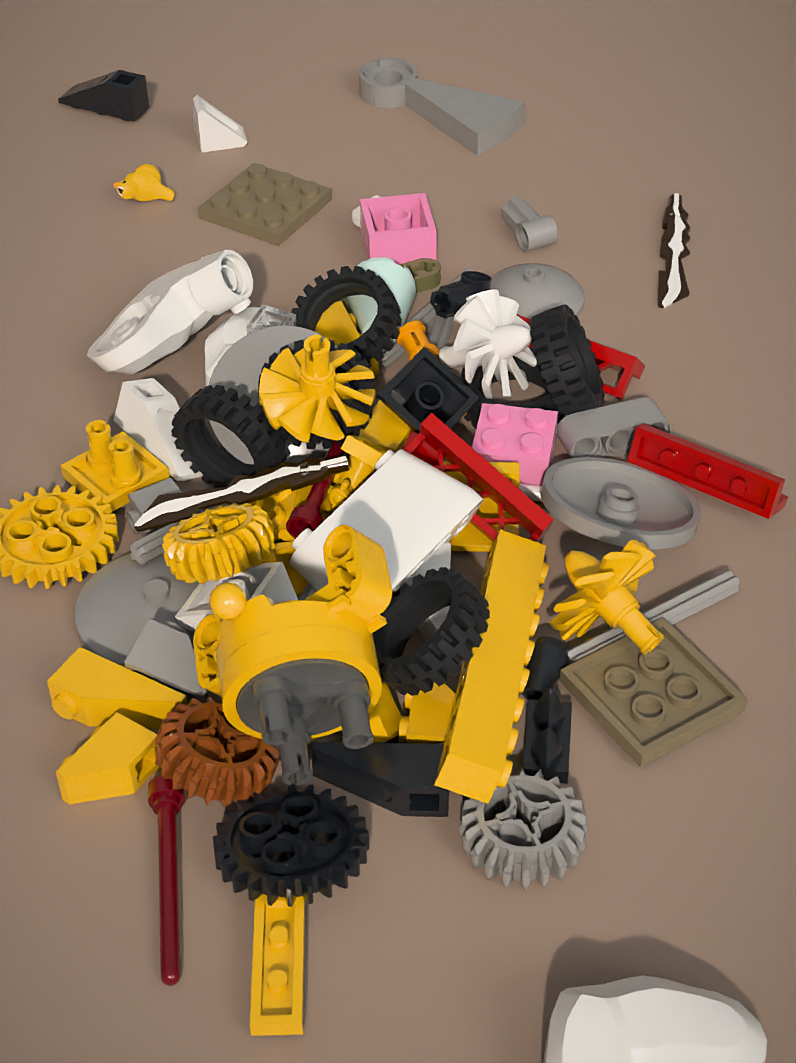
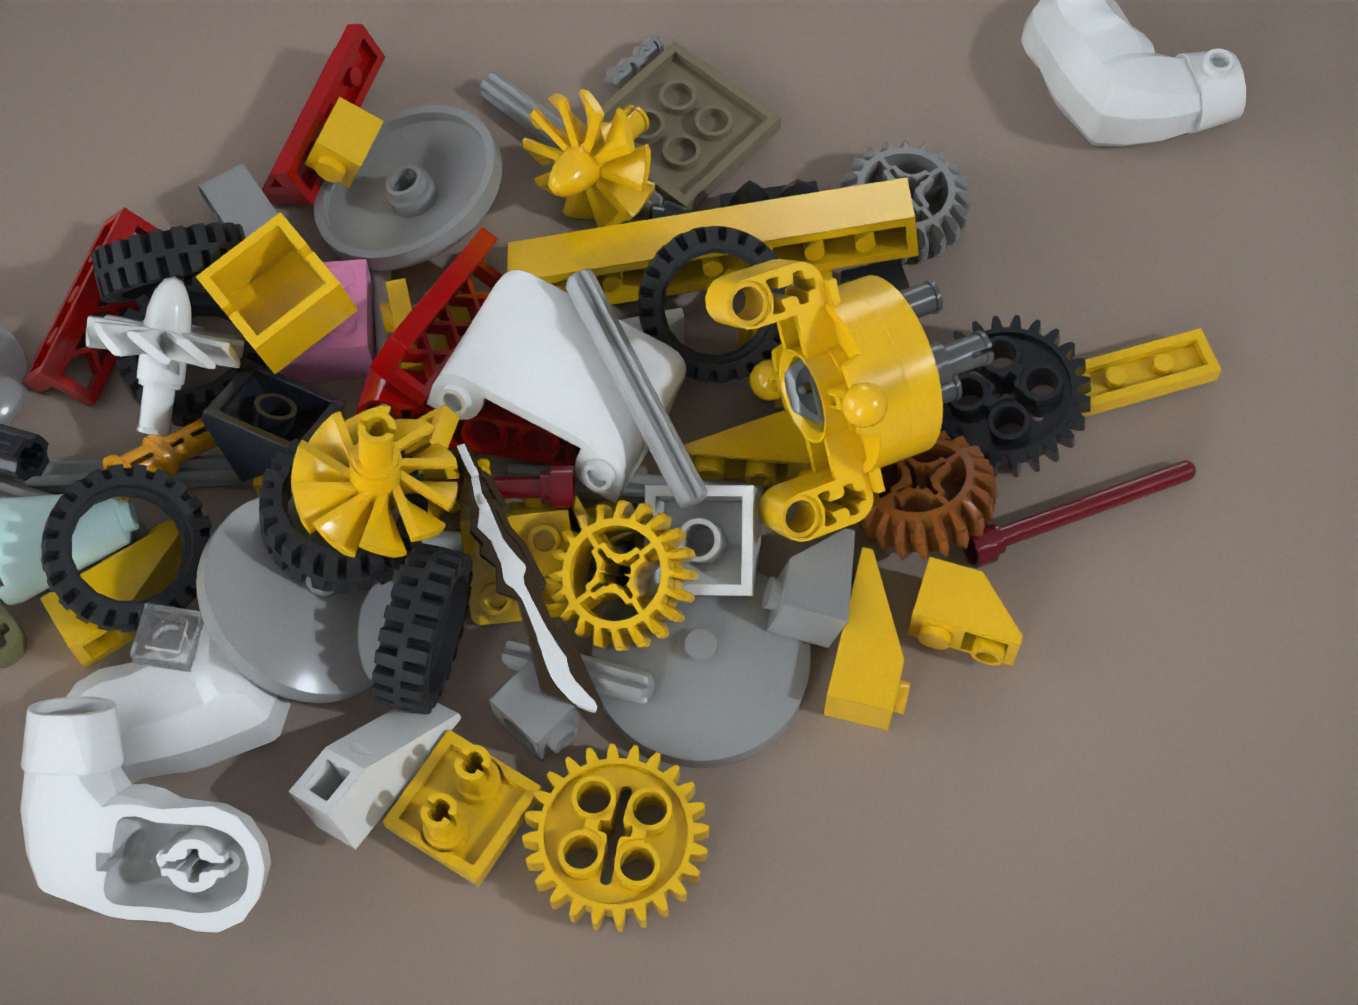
camera: 105 degrees left, 20 degrees up
none -> yellow piece [196,212,358,374]
none -> yellow brick [304,97,384,188]
none -> light grey axle [566,269,707,509]
none -> light grey piece [602,36,664,88]

